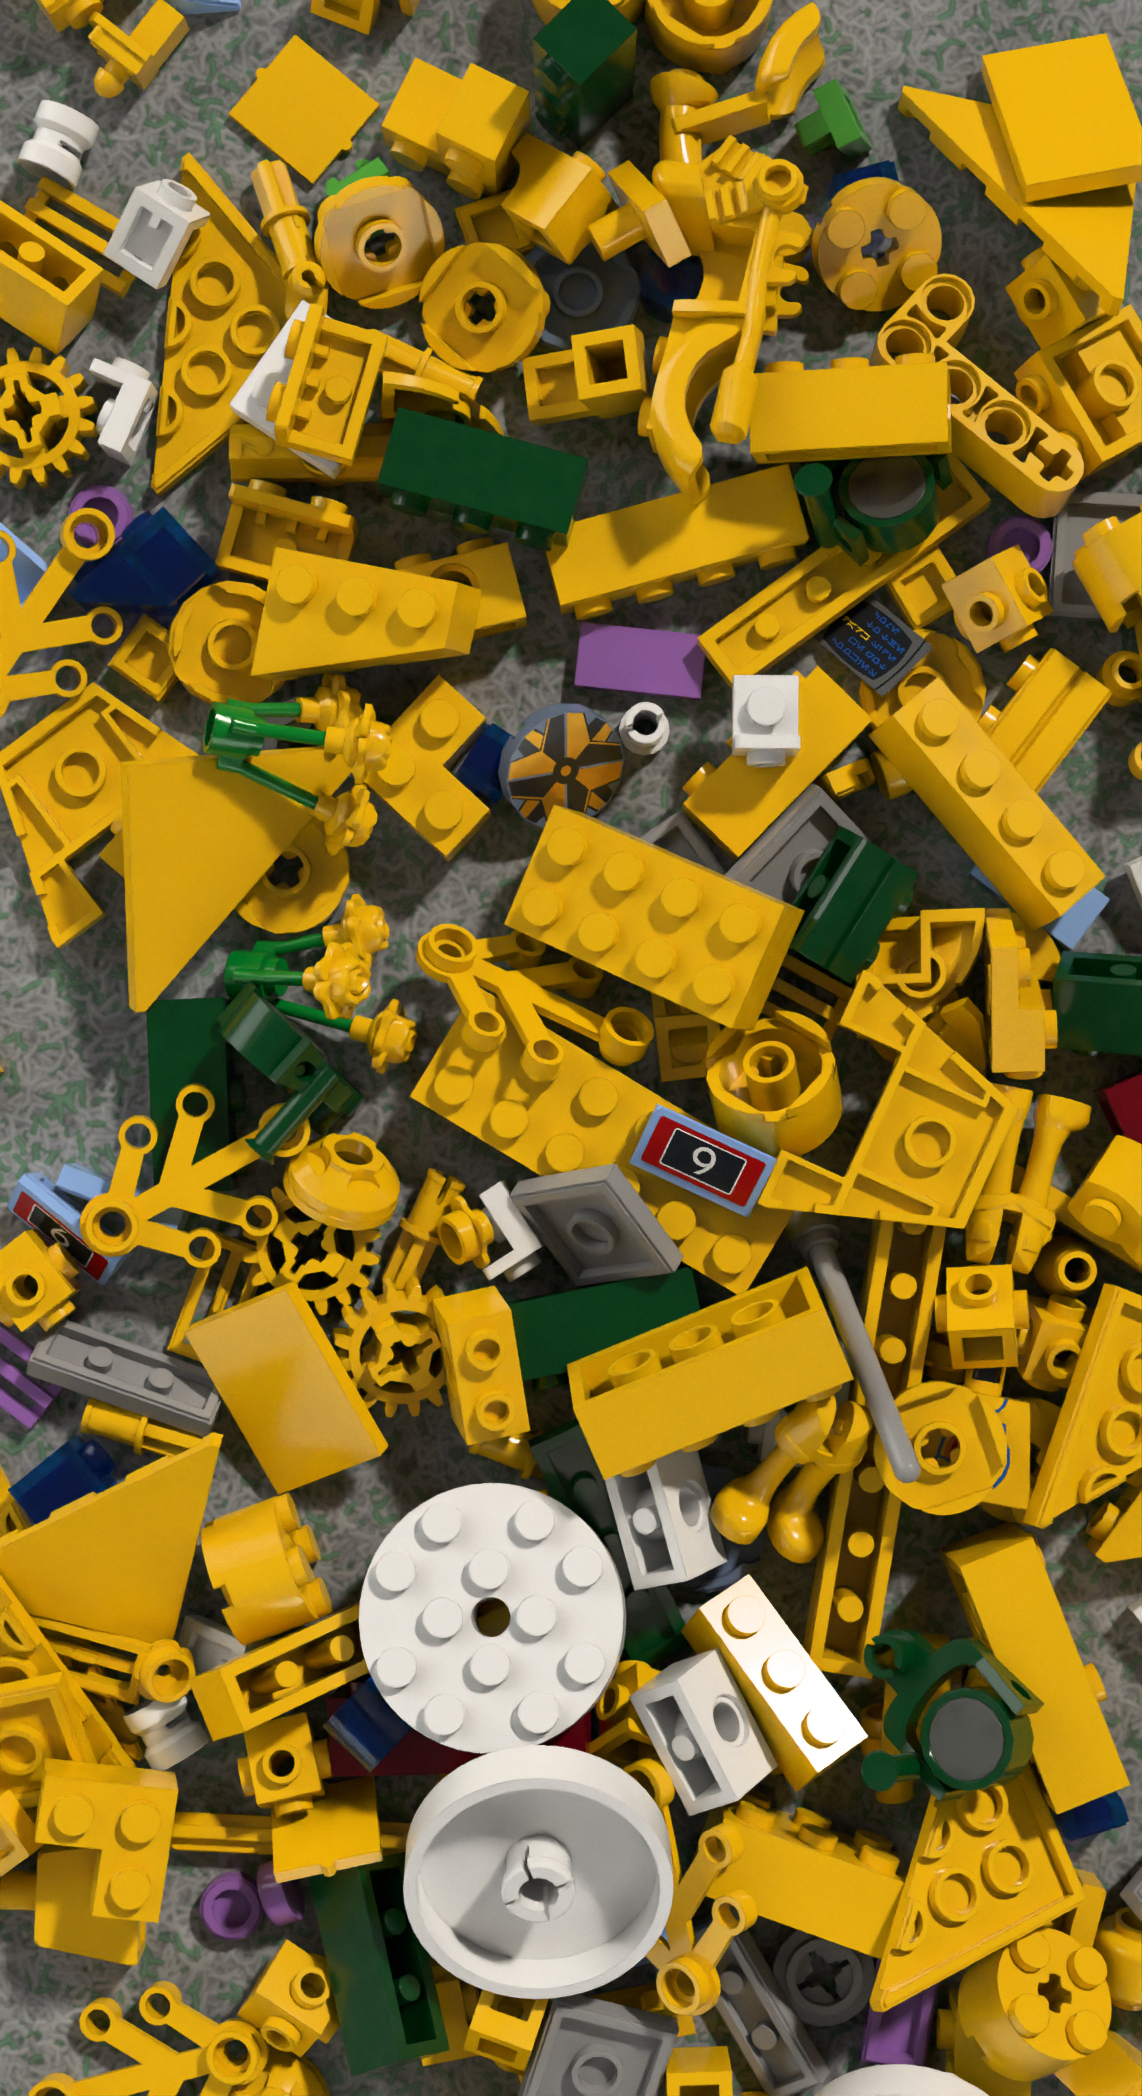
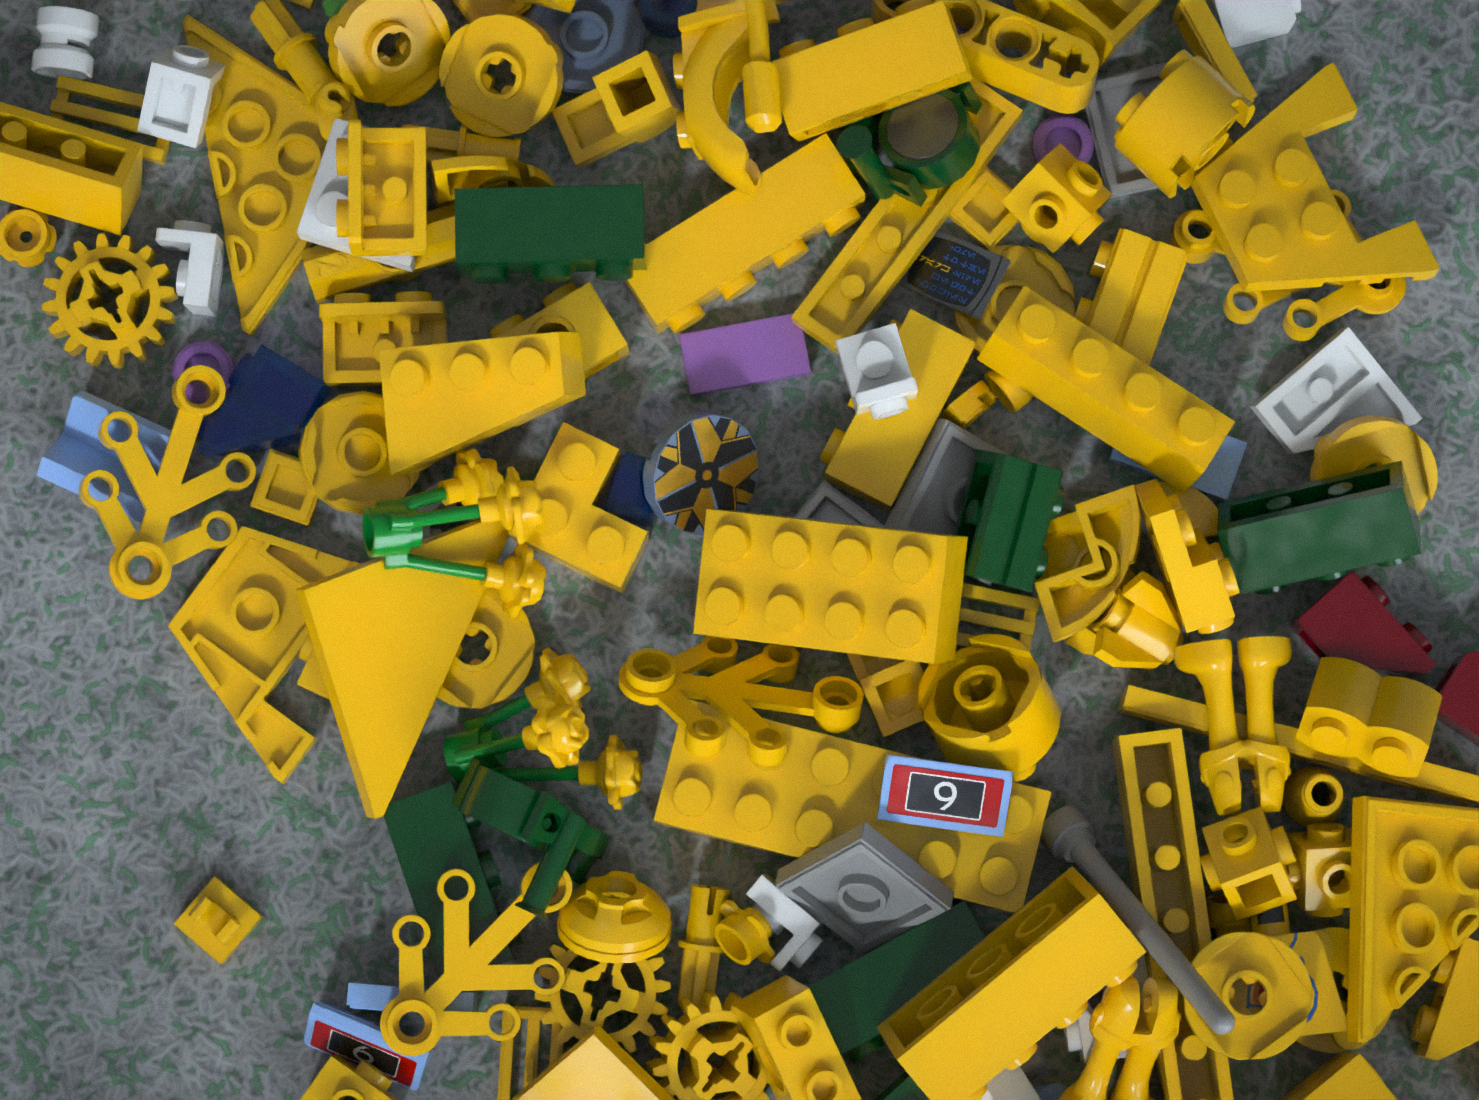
camera: 15 degrees left, 5 degrees down
white pin [619,702,670,756] -> none
yellow wing [756,970,1018,1229] -> none

